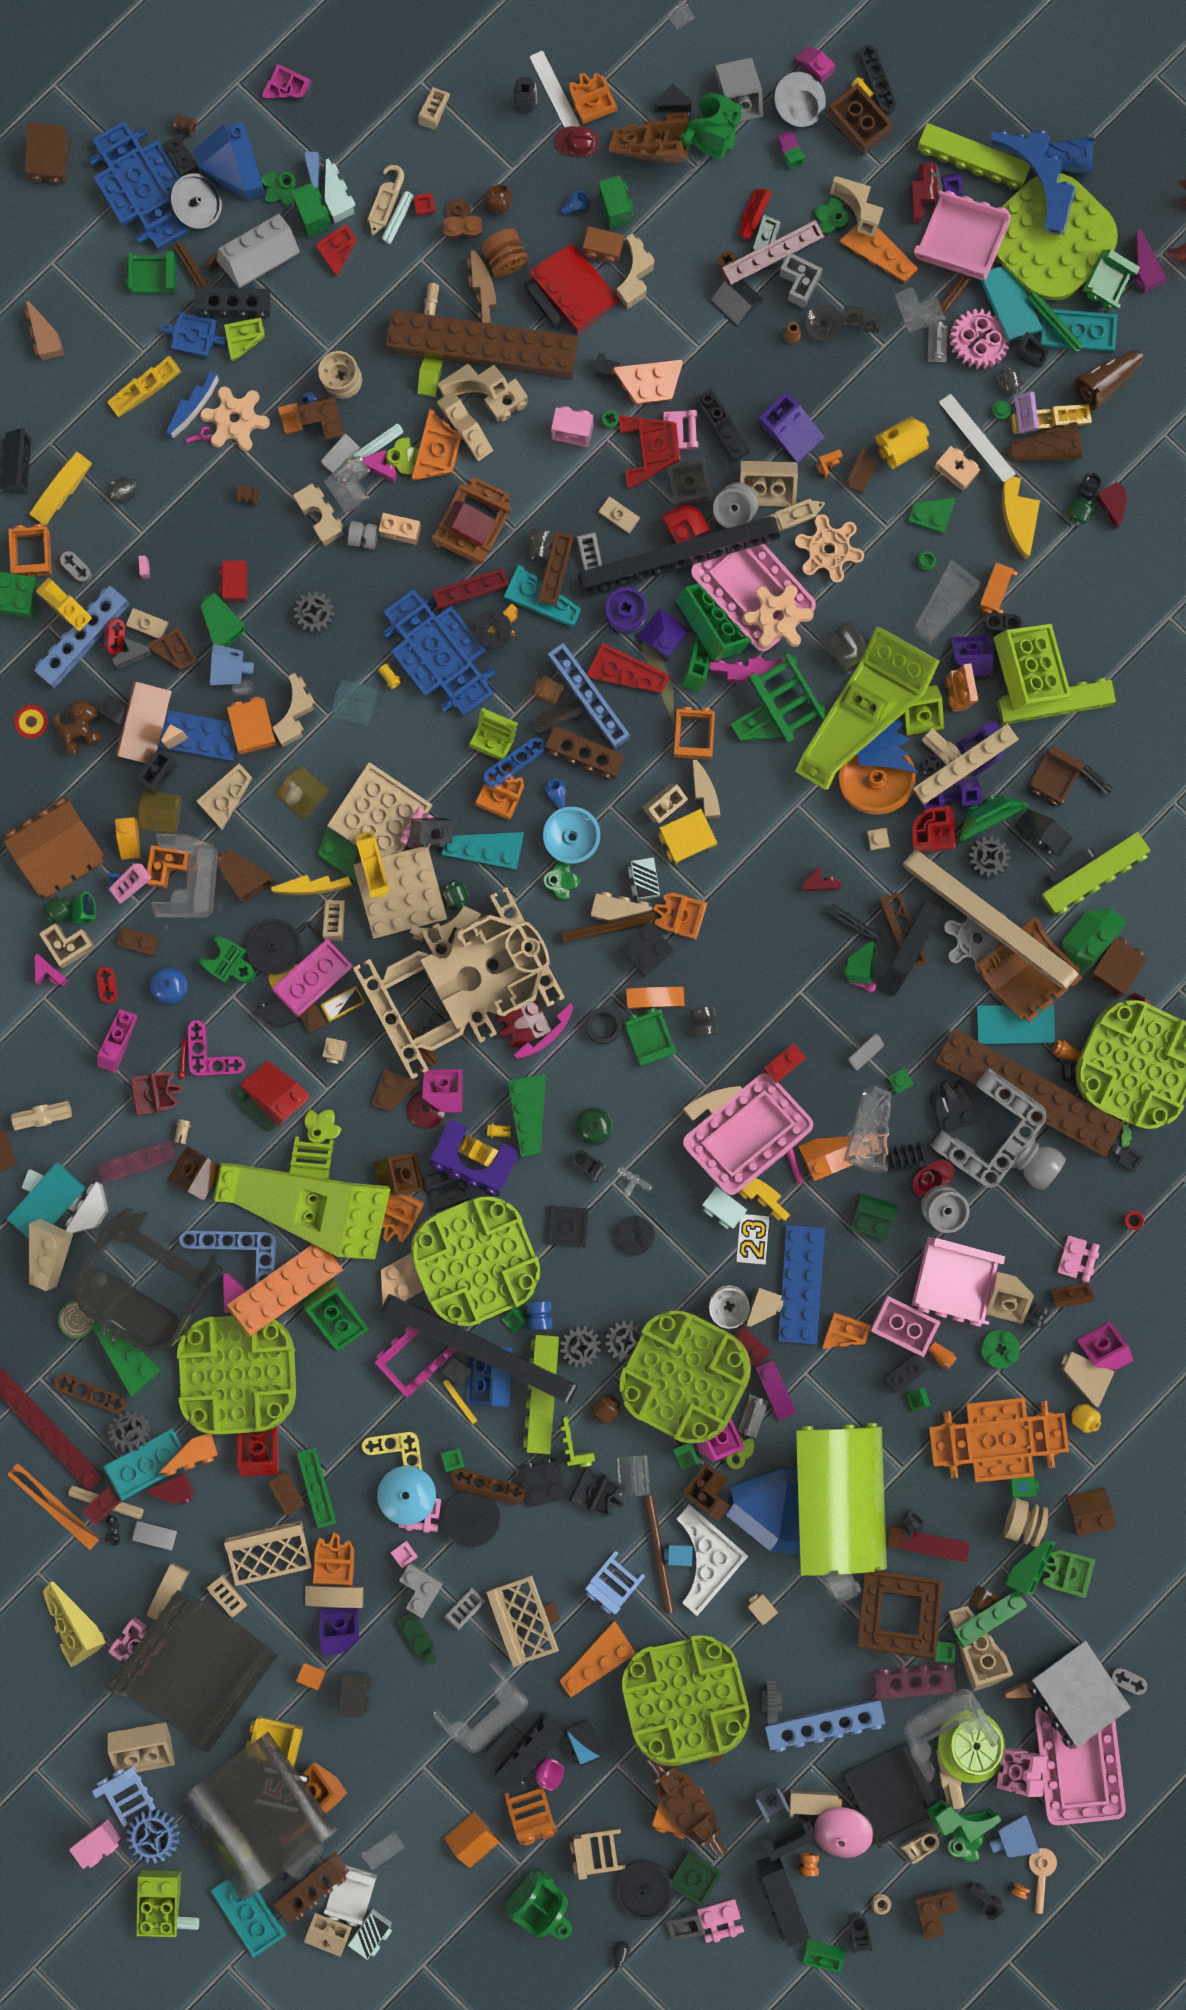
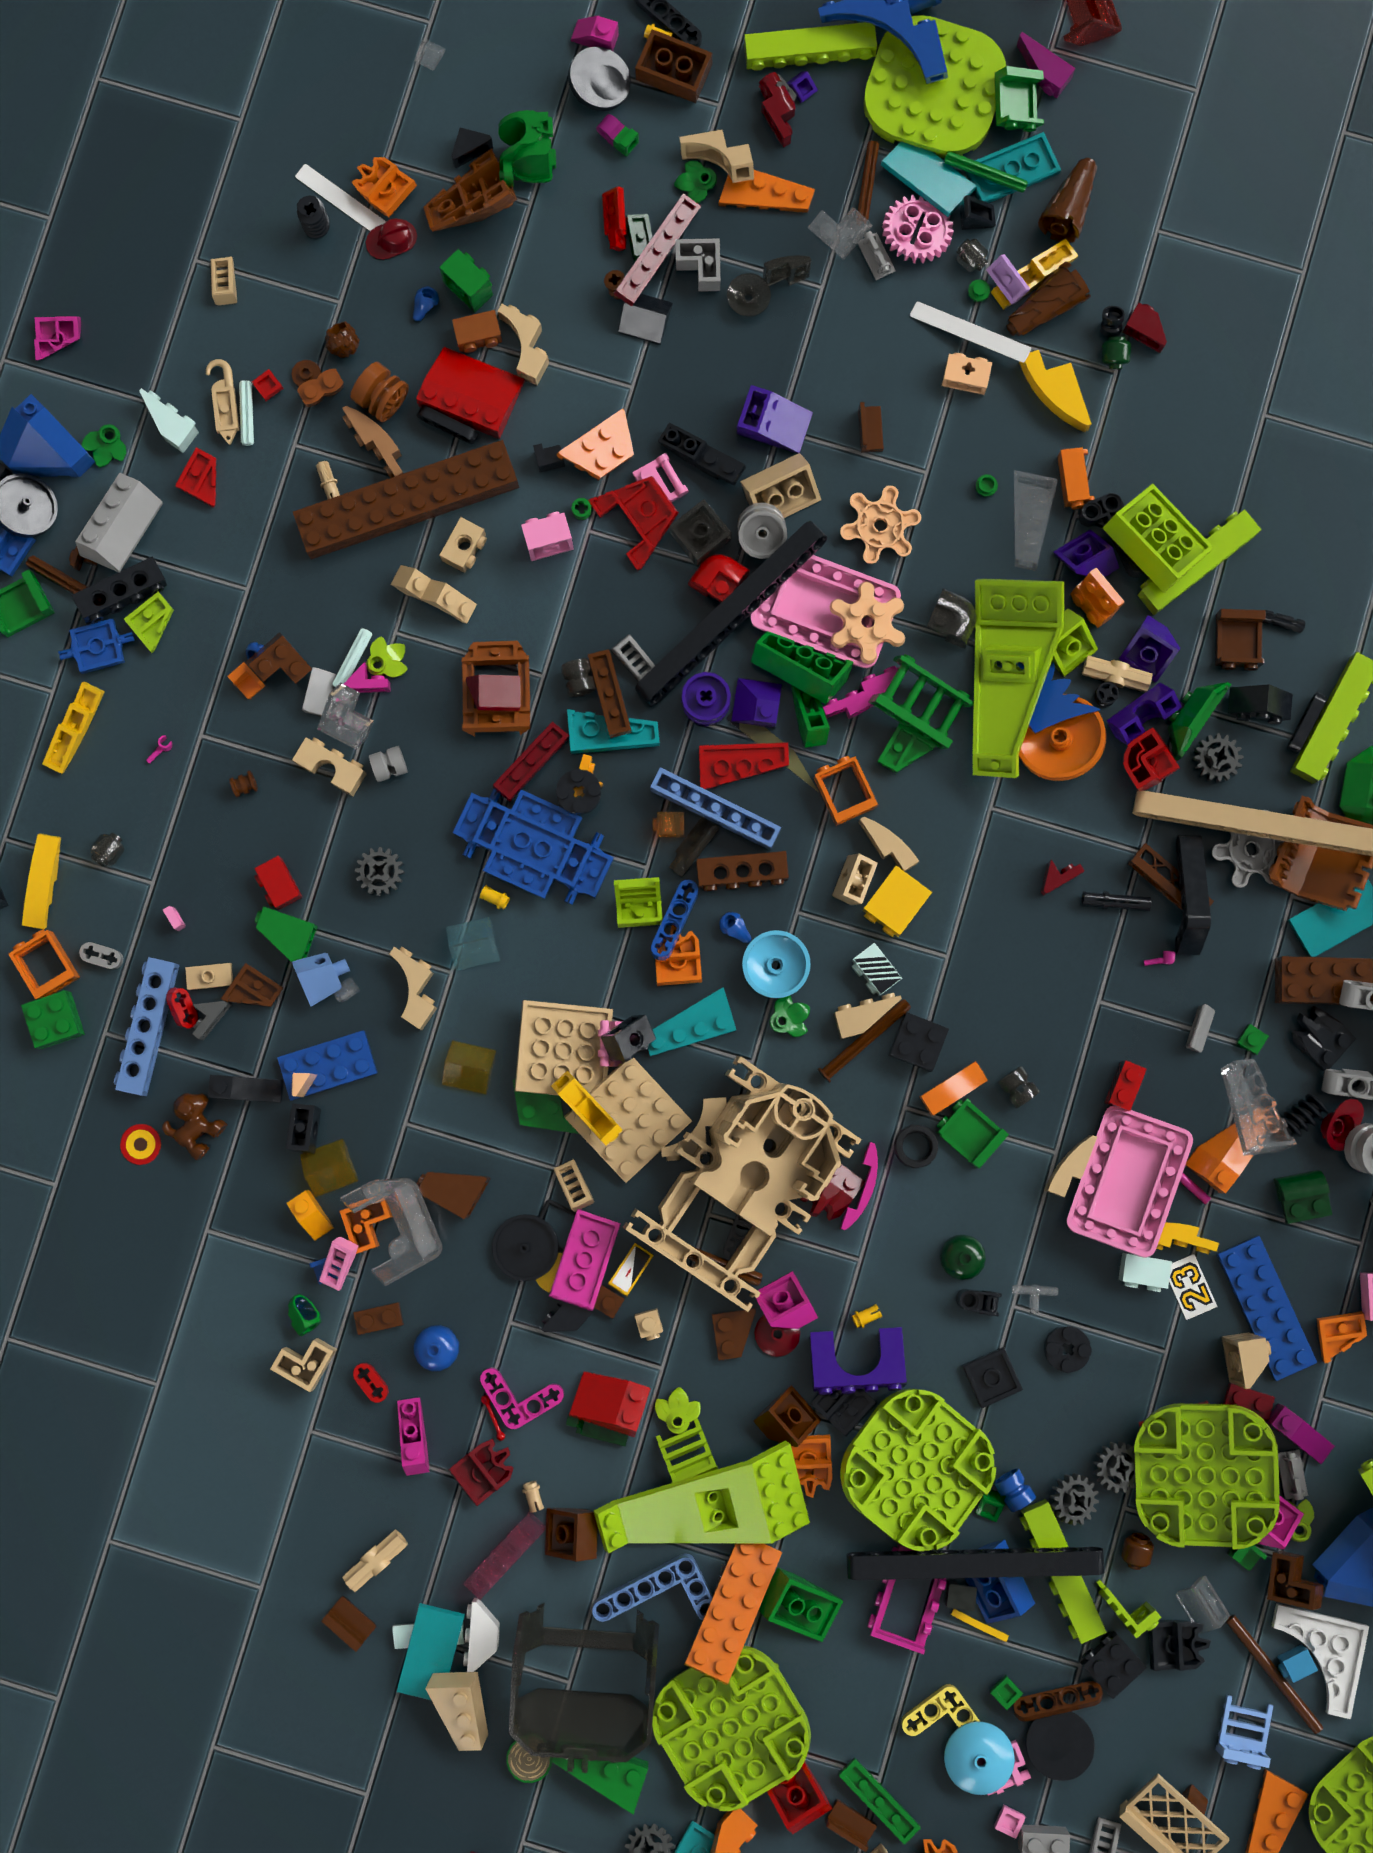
camera: 30 degrees left, 0 degrees up
dark orange hinge [3,796,105,899] -> none
dark pink slope [35,954,69,986] -> none
yellow panel [36,578,92,631] -> none
dark green head [42,896,71,924] -> none
reddish brown beam [54,1374,127,1413] -> none
tile [116,681,172,763] -> none
blue slope [166,371,220,439] -> none
tan wing [197,764,253,830] -> none
green piece [197,935,256,984] -> none
light nougat plate [200,386,270,451] -> none
dark pink slope [223,1274,247,1313] -> none
orange panel [227,697,277,755] -> none
yellow slope [271,875,353,895] -> none
green brick [291,183,331,238] -> none
medium blue slope [304,152,321,191] -> none
tan wheel [318,351,363,399] -> none
light nougat brick [379,513,421,545] -> none
light nougat wing [381,1253,424,1306] -> none
orange wing [411,409,461,480] -> none
lime slope [418,357,443,397] -> none
tan arch [437,364,510,400] -> none
dark green head [442,879,470,909] -> none
yellow slope [458,1135,498,1167] -> none
green wedge [508,1074,546,1158] -> none
tan plate [599,496,640,534] -> none
orange plate [653,892,707,940] -> none
white wheel [709,1285,750,1329] -> none
light grey slope [715,58,763,122] -> none
tan plate [764,498,825,531] -> none
dark orange cone [783,322,801,344] -> none
orange bracket [816,449,843,479] -> none
green slope [844,941,877,984] -> none
tan plate [867,828,890,851] -> none
yellow cylinder [874,416,929,470] -> none
green wing [908,498,956,534] -> none
tan plate [913,724,1019,805] -> none
bright pink panel [914,190,1011,281] -> none

